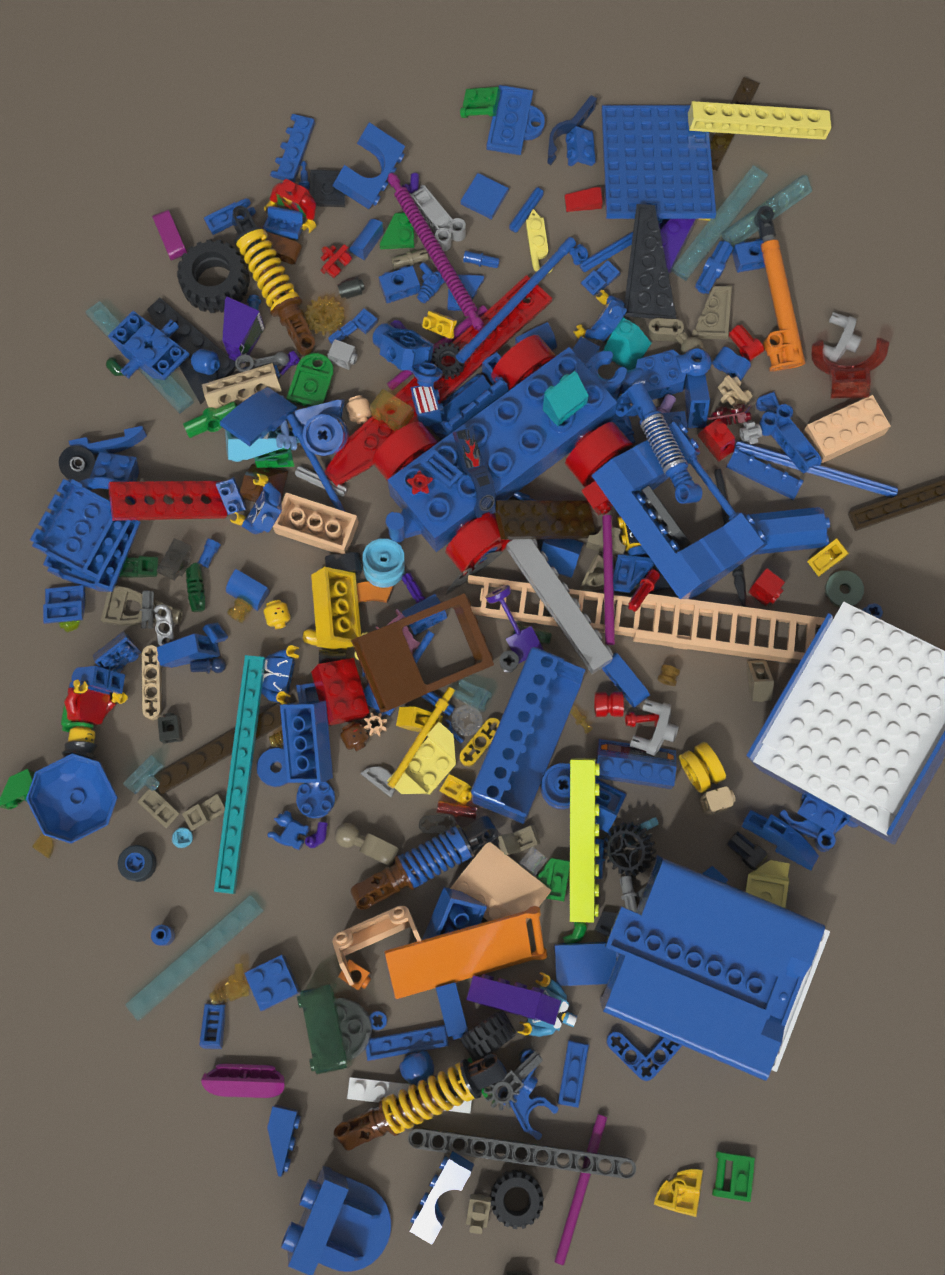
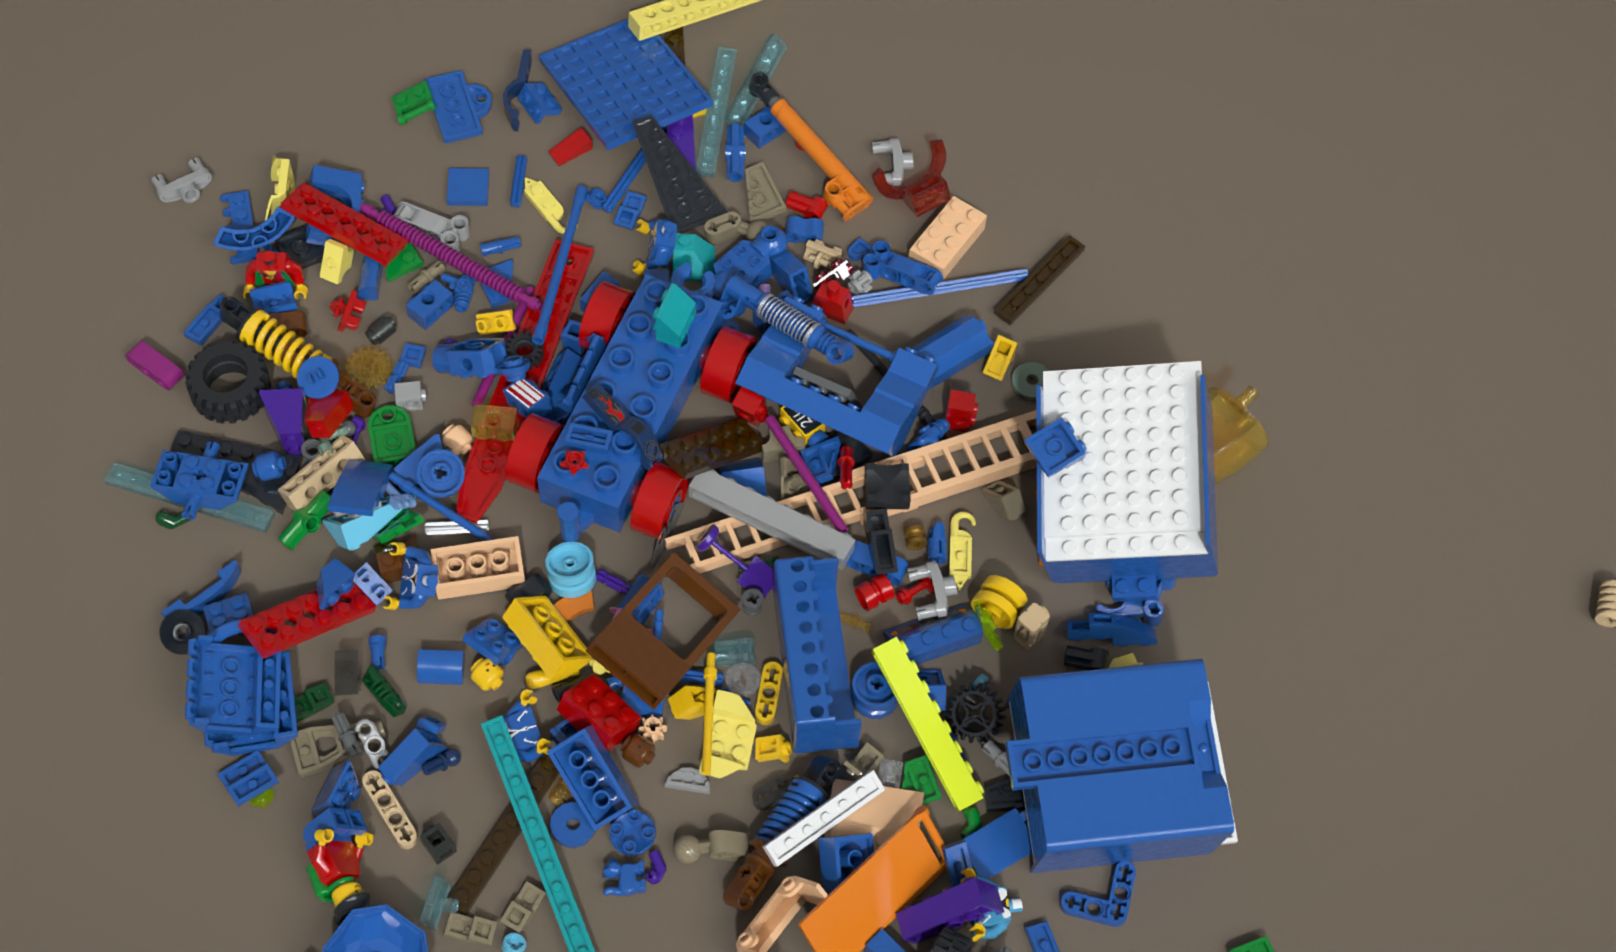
camera: 35 degrees left, 15 degrees down
clear yellow wheel [227,597,253,624] -> none
clear red pin [437,800,477,819] -> none
blue hinge [726,448,804,500] -> none
none -> light grey connector [151,158,212,203]
none -> blue brick [213,206,295,251]
none -> light yellow piece [265,155,296,221]
none -> red plate [280,182,408,267]
none -> blue piece [297,356,339,399]
none -> red slope [305,391,354,438]
none -> blue slope [316,558,356,610]
none -> sand green arm [317,423,349,457]
none -> light yellow brick [320,239,354,284]
none -> blue plate [462,617,523,666]
none -> white plate [762,770,885,866]
none -> black slope [863,509,898,575]
none -> black brick [865,463,911,510]
none -> blue piece [906,418,950,452]
none -> blue hinge [927,522,947,564]
none -> blue plate [942,840,972,886]
none -> light yellow plate [949,512,976,591]
none -> clear neon green slope [975,603,1003,651]
none -> blue plate [1024,417,1087,478]

